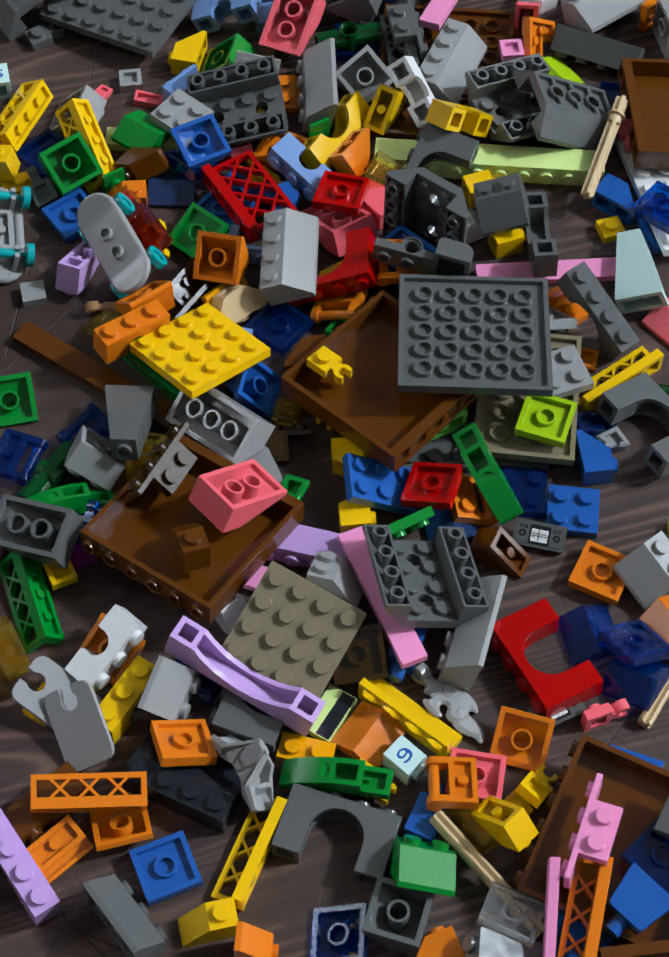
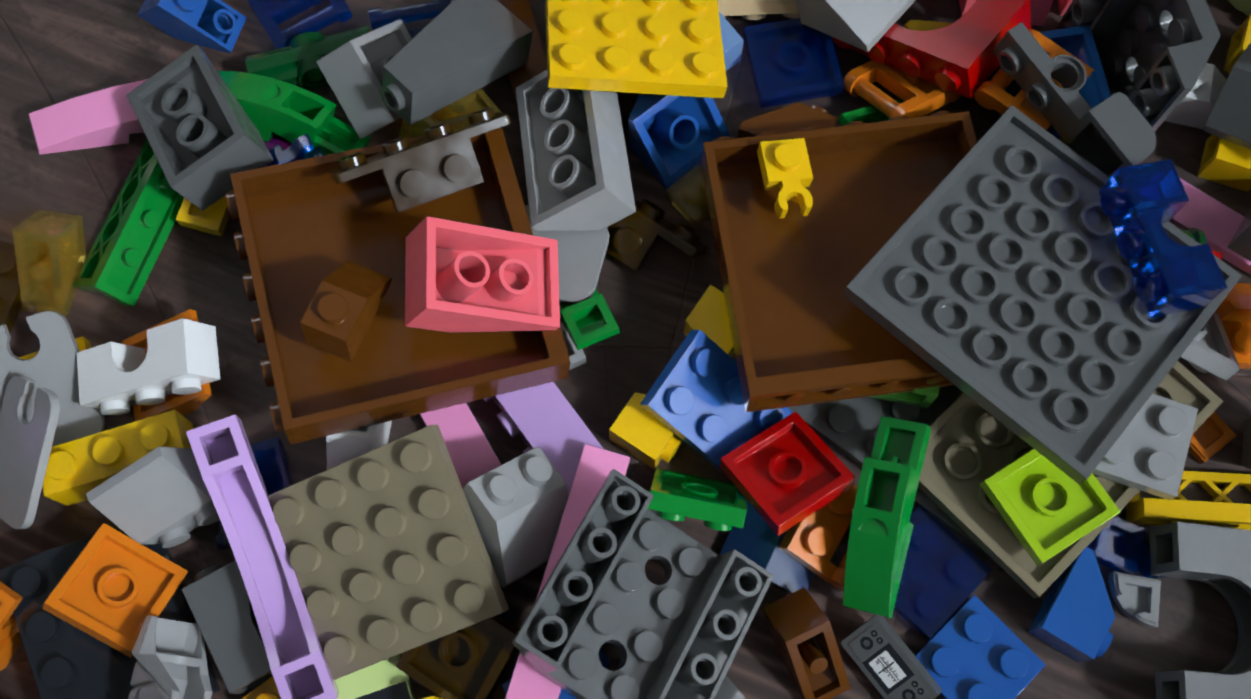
camera: 40 degrees right, 15 degrees up
none -> clear blue arch [1099,159,1228,318]

